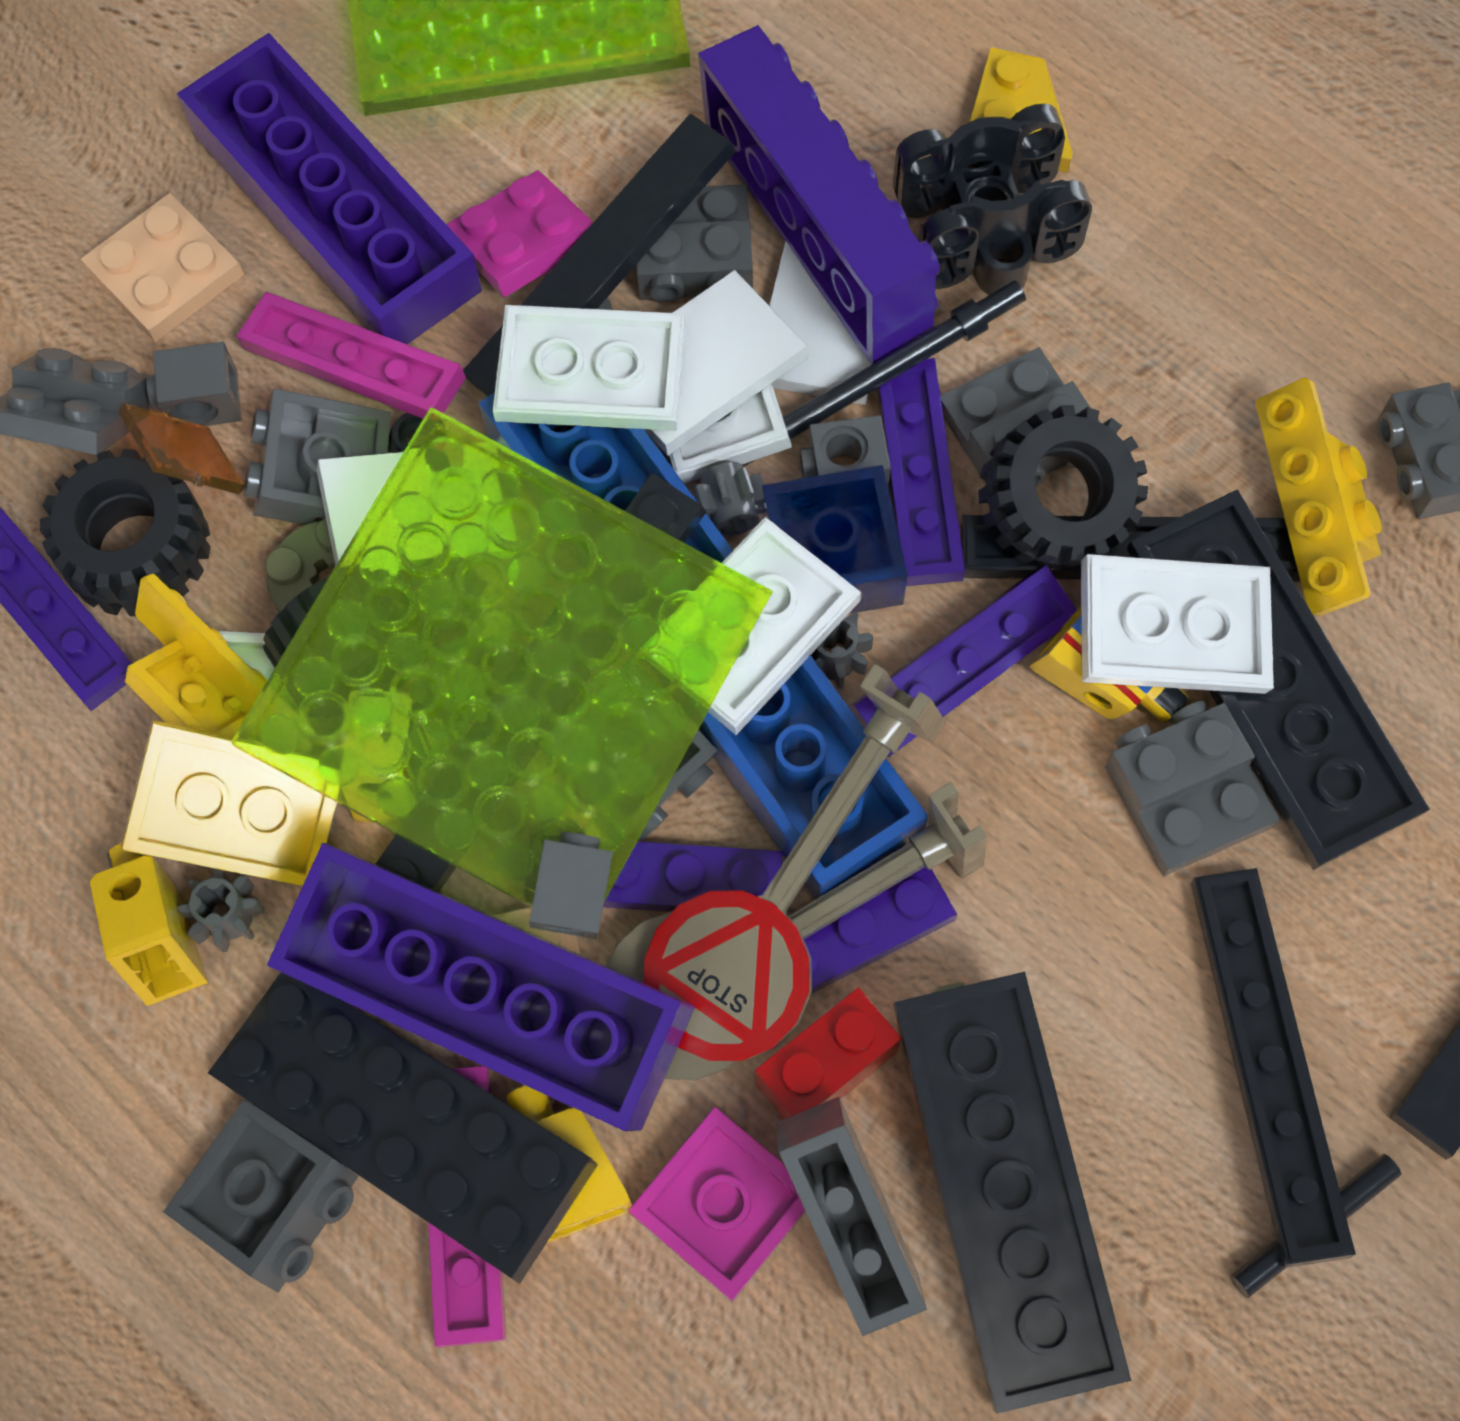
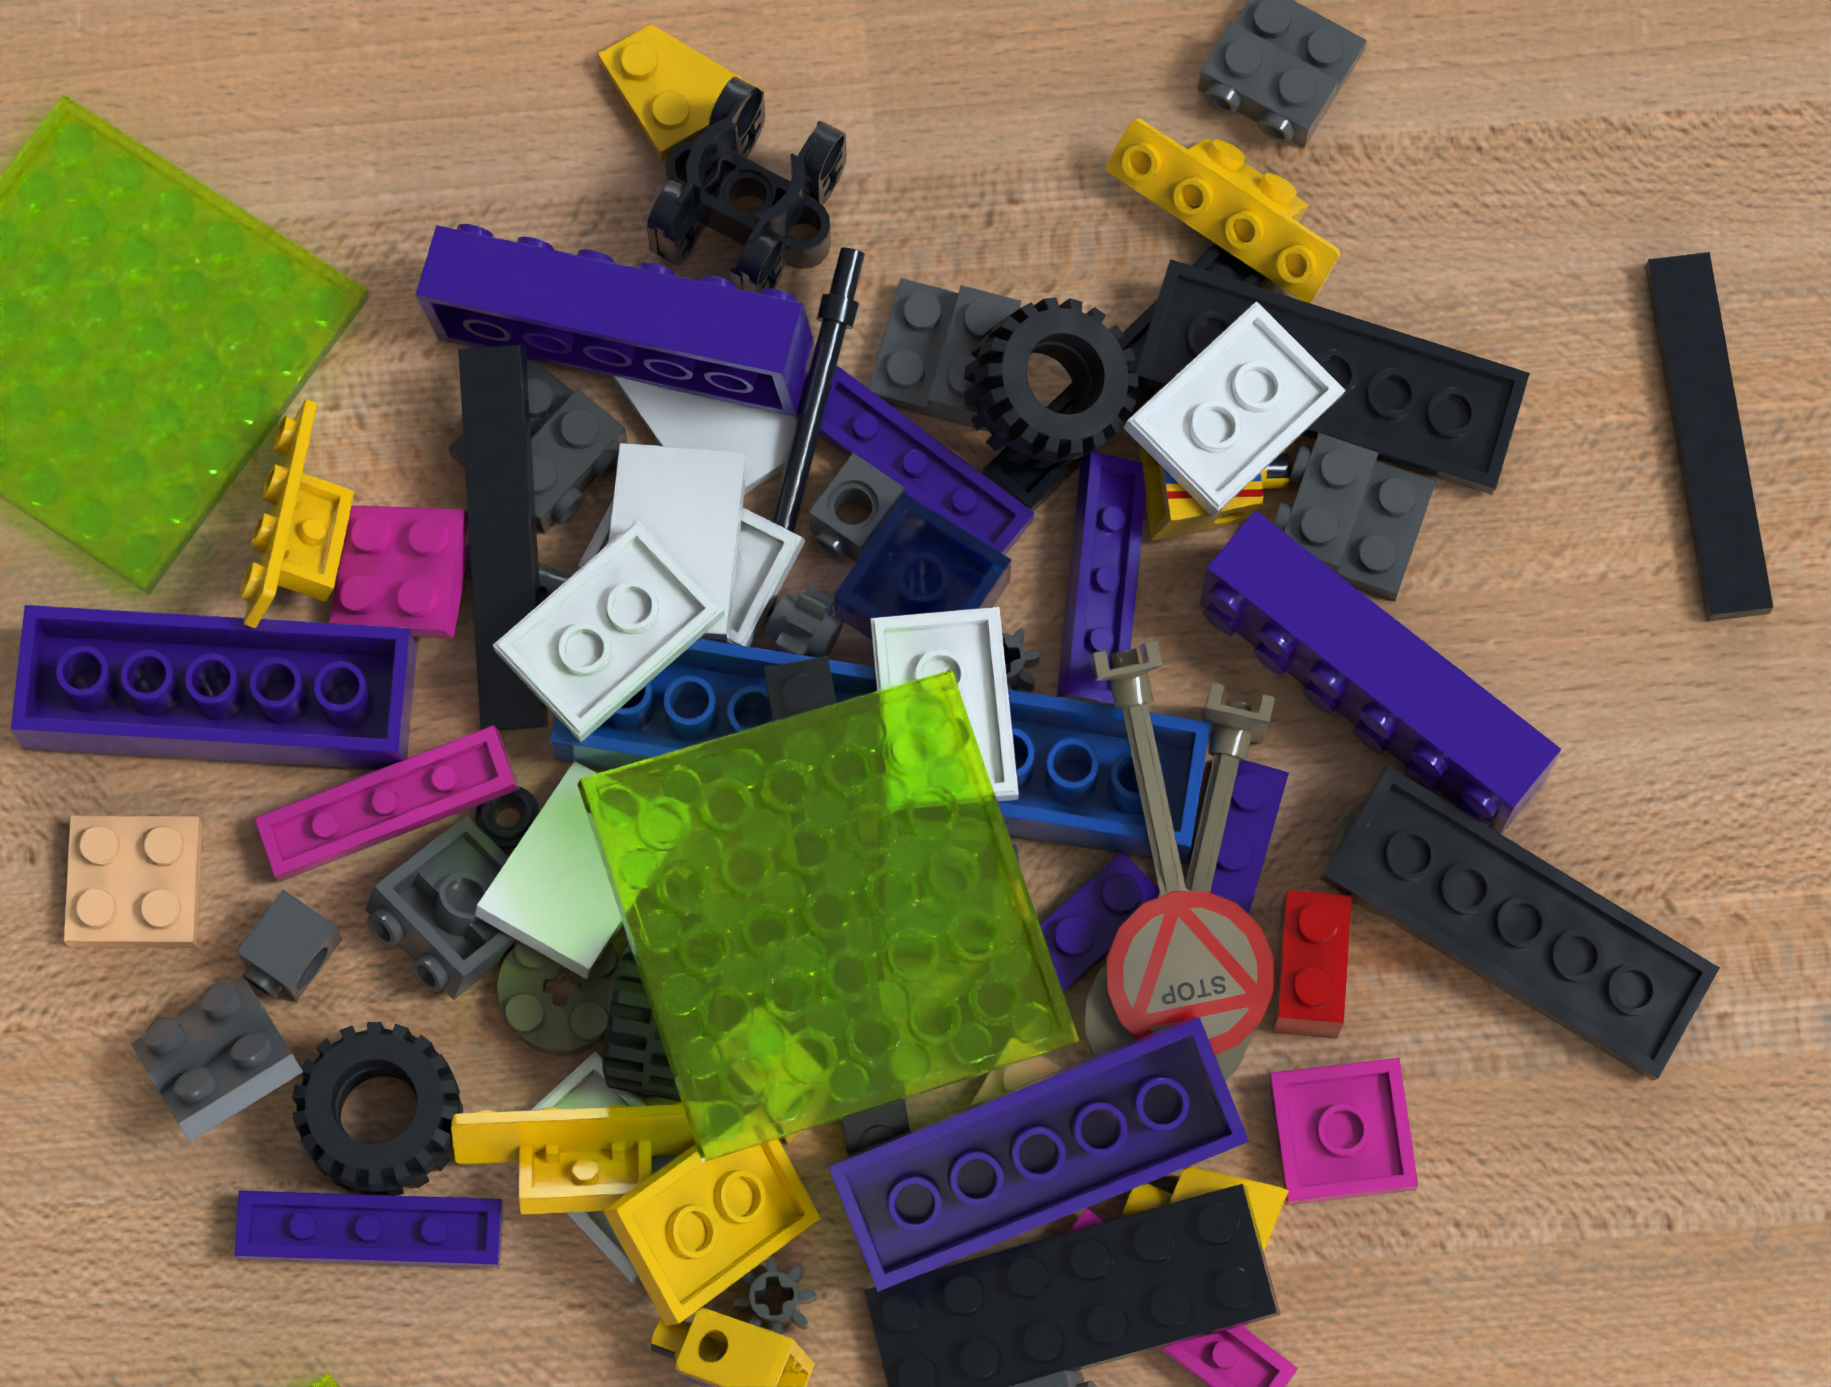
camera: 50 degrees left, 5 degrees up
clear orange piece [119,403,245,494] -> none
dark grey brick [529,832,613,939] -> none
dark grey brick [776,1097,927,1337] -> none
black tile [1191,868,1356,1268] -> none
black bar [1230,1154,1402,1298] -> none
none -> yellow bracket [239,399,355,628]
none -> dark purple brick [1200,510,1562,835]

